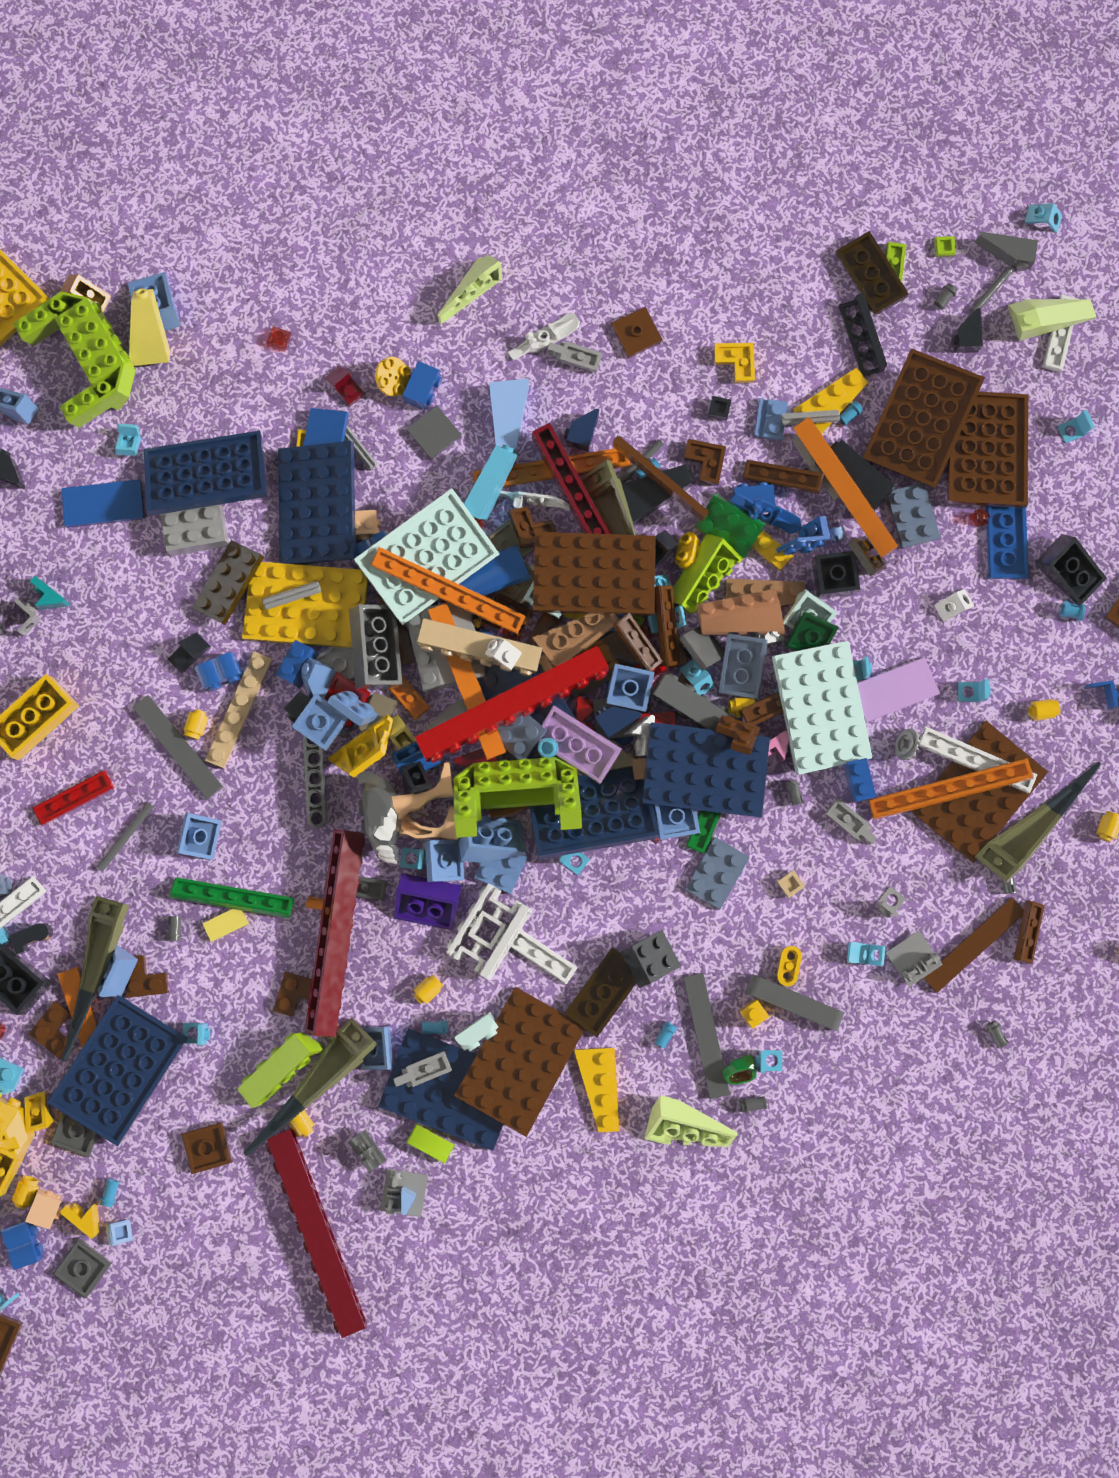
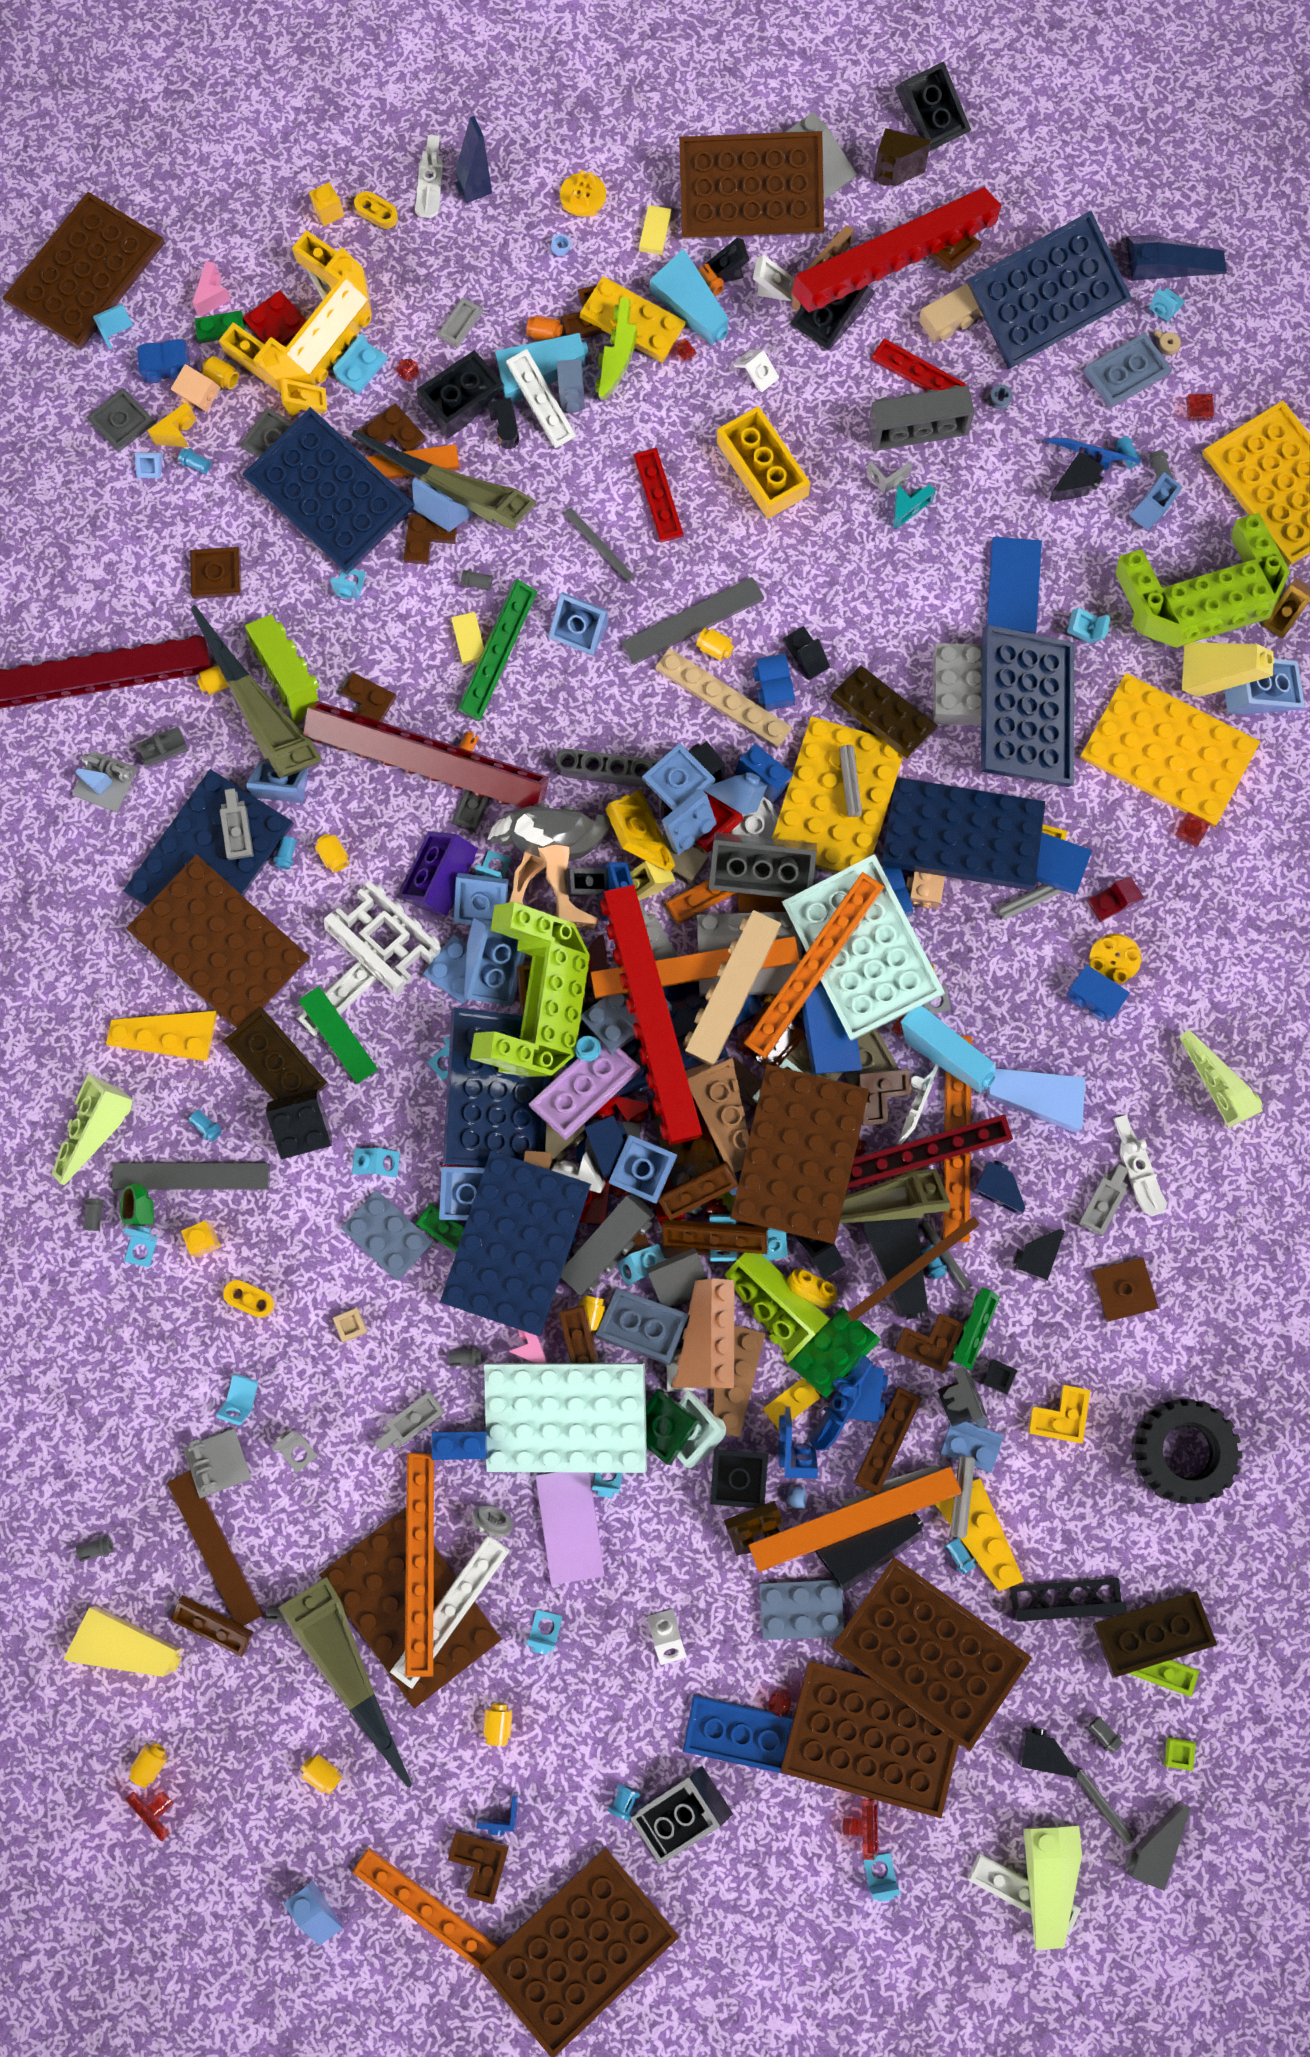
camera: 110 degrees right, 5 degrees down
lime slope [406,1124,455,1163] -> none
dark grey tile [407,405,462,460] -> none
light aqua slope [454,1012,498,1051] -> none
white bracket [485,637,522,670] -> none
reddish brown plate [715,715,760,755] -> none
dark grey beam [745,974,845,1031] -> none
medium azure bracket [1025,203,1062,232] -> none
none -> light yellow slope [64,1606,182,1677]
none -> green tile [298,986,379,1084]
none -> medium azure bracket [352,1148,400,1177]
none -> clear red tile [843,1797,879,1860]
none -> dark grey piece [938,1367,990,1428]
none -> green plate [953,1287,1000,1371]
none -> black slope [1012,1229,1065,1282]
none -> yellow plate [1080,673,1261,827]
none -> black tyre [1131,1399,1242,1504]

